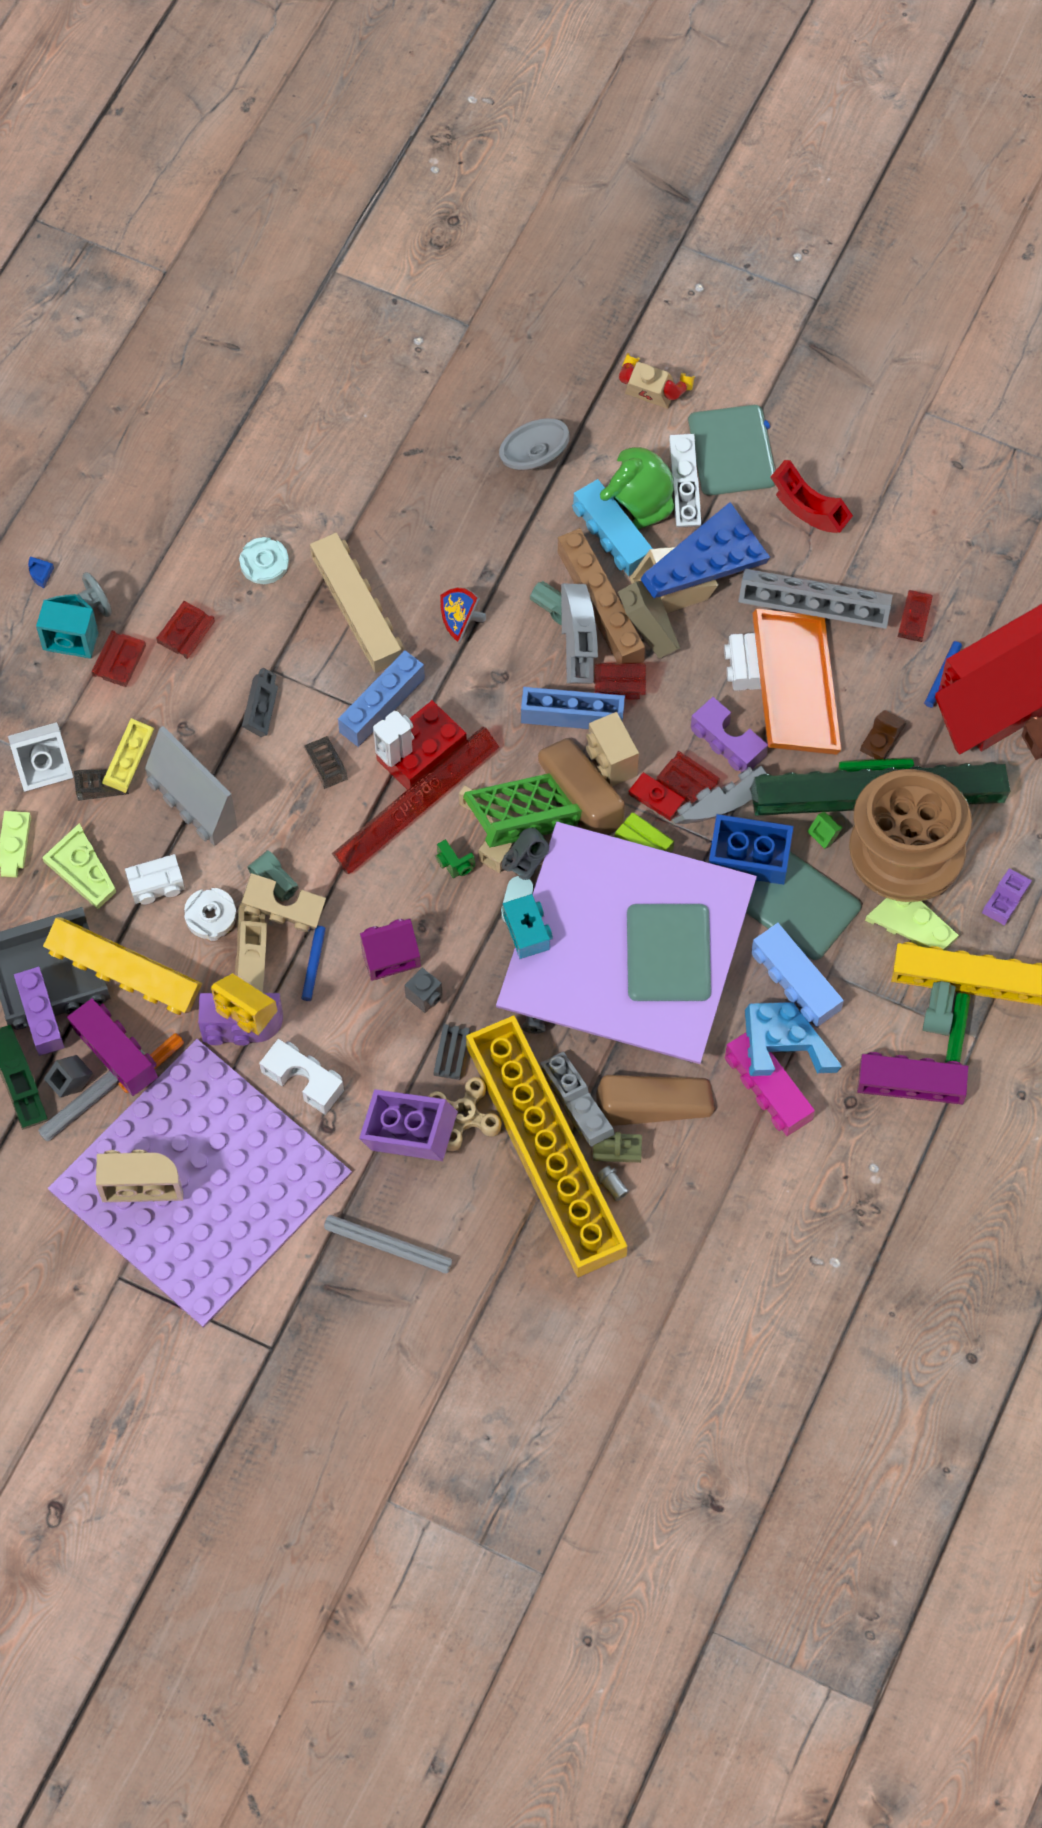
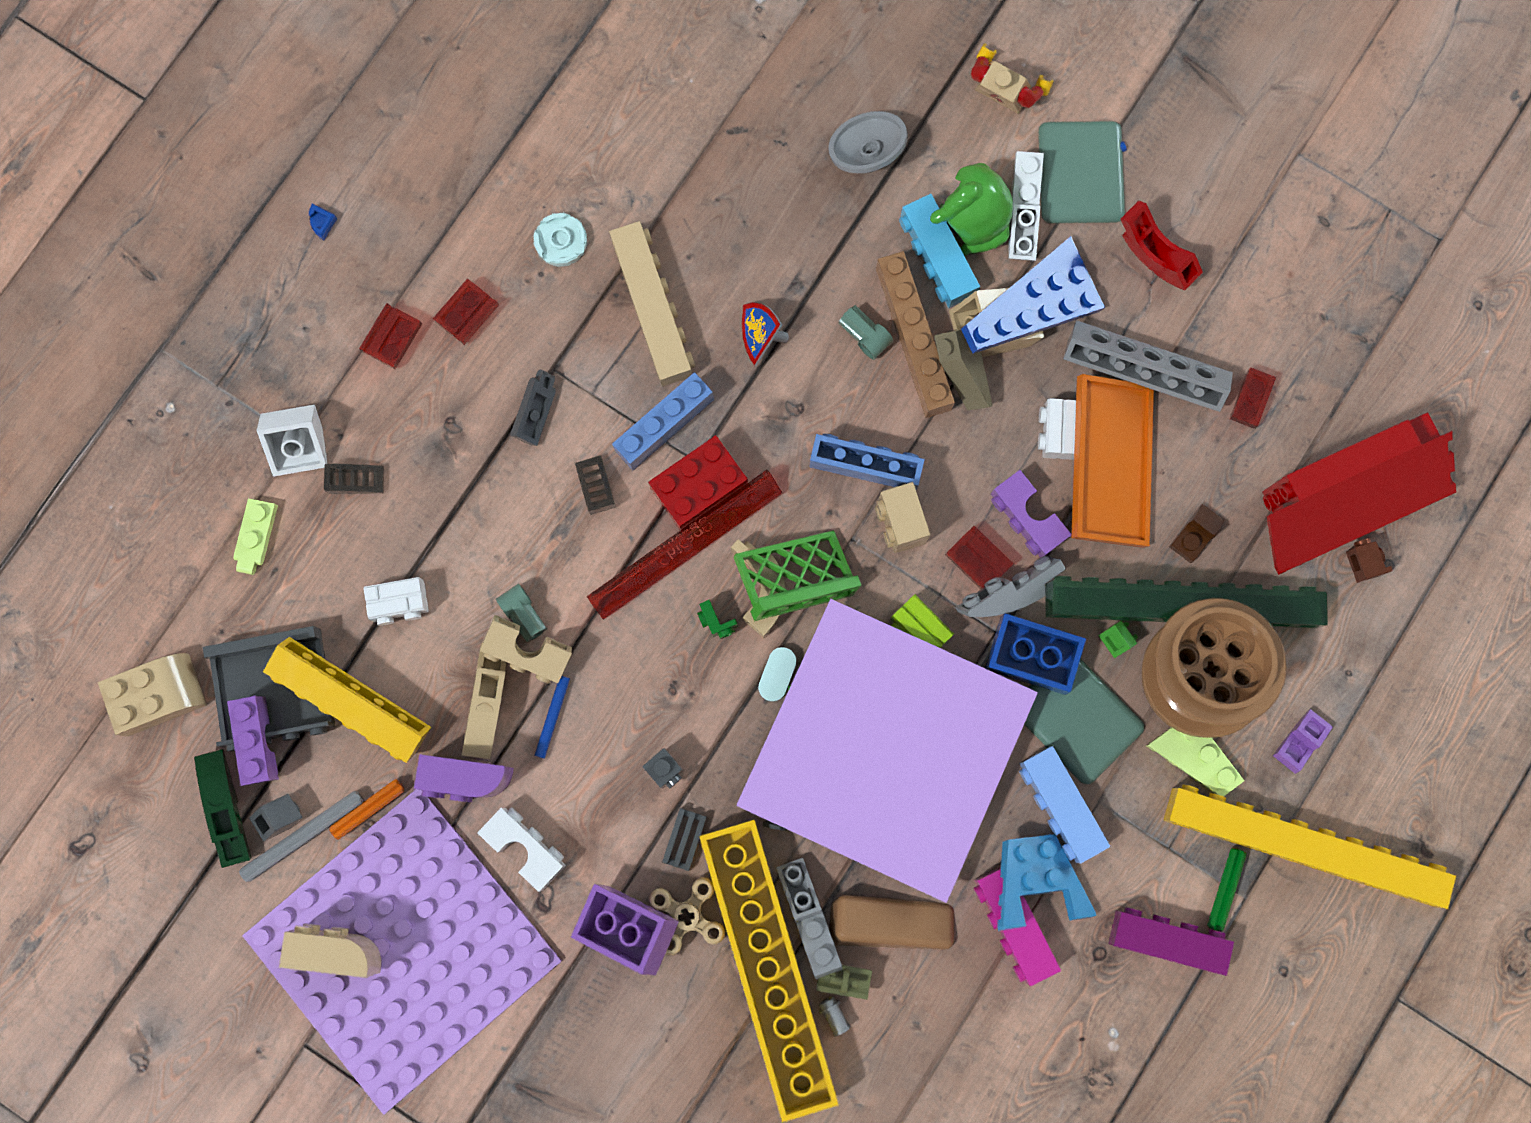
camera: 10 degrees right, 15 degrees up
teal piece [36,572,112,659] -> none
yellowish green wing [42,823,116,909] -> none
magenta brick [67,998,158,1096] -> none
light yellow tile [102,718,154,793] -> none
light grey slope [145,726,238,846] -> none
white plate [184,888,237,941] -> none
yellow slope [211,973,277,1036] -> none
light grey axle [324,1215,452,1273] -> none
magenta slope [360,919,421,981] -> none
white brick [373,711,414,767] -> none
dark grey piece [502,828,549,880] -> none
teal brick [502,894,553,959] -> none
medium nougat piece [538,738,625,835] -> none
light grey slope [561,583,598,684] -> none
clear red brick [595,663,646,700] -> none
sand green piece [627,904,711,1001] -> none
red plate [628,772,685,821] -> none
green axle [838,758,914,776] -> none
sand green piece [922,981,956,1036] -> none
blue bar [924,641,962,708] -> none

